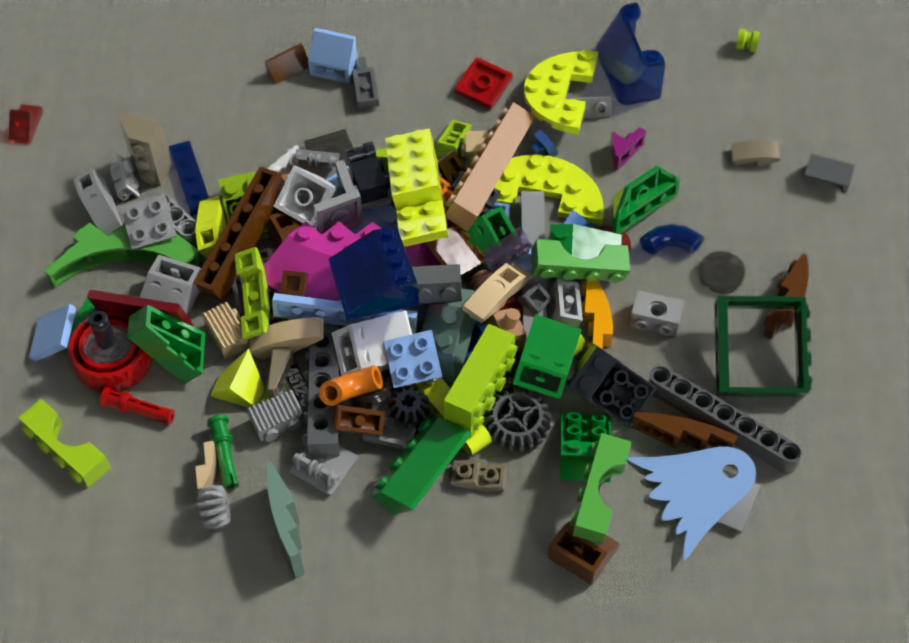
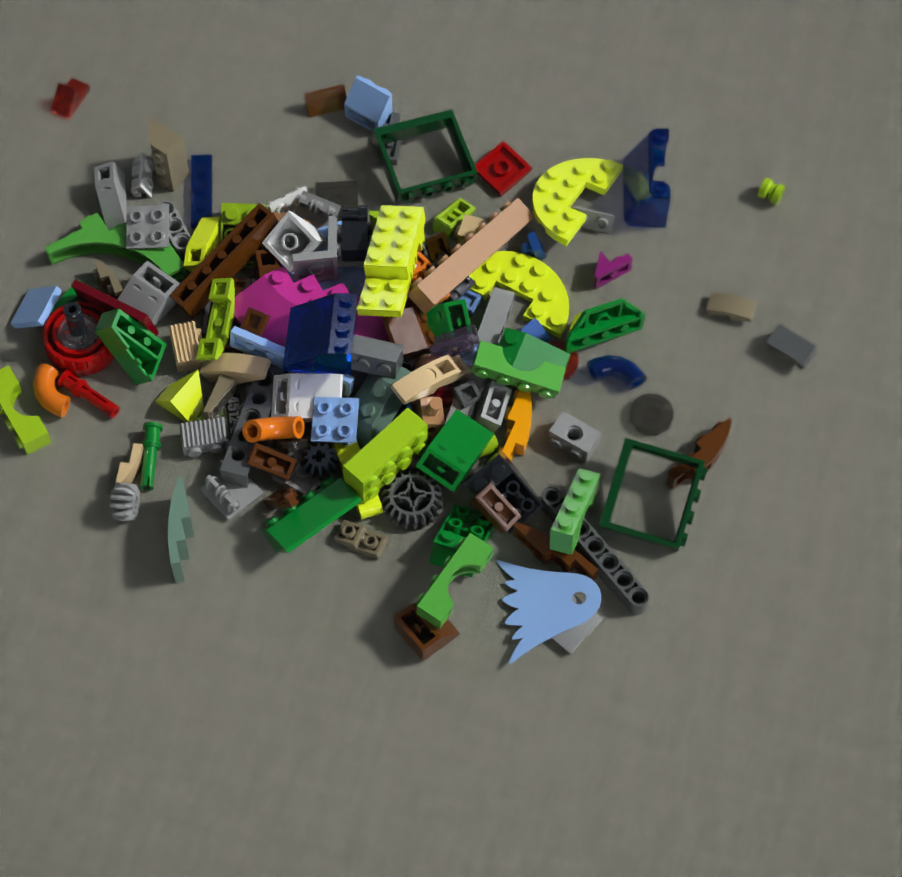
camera: 15 degrees right, 5 degrees up
none -> orange cylinder [32,363,70,418]
none -> dark tan slope [92,260,123,299]
none -> reddish brown hinge [263,487,299,509]
none -> dark green window [372,109,478,204]
none -> reddish brown slope [471,483,521,534]
none -> bright green arch [550,468,601,555]

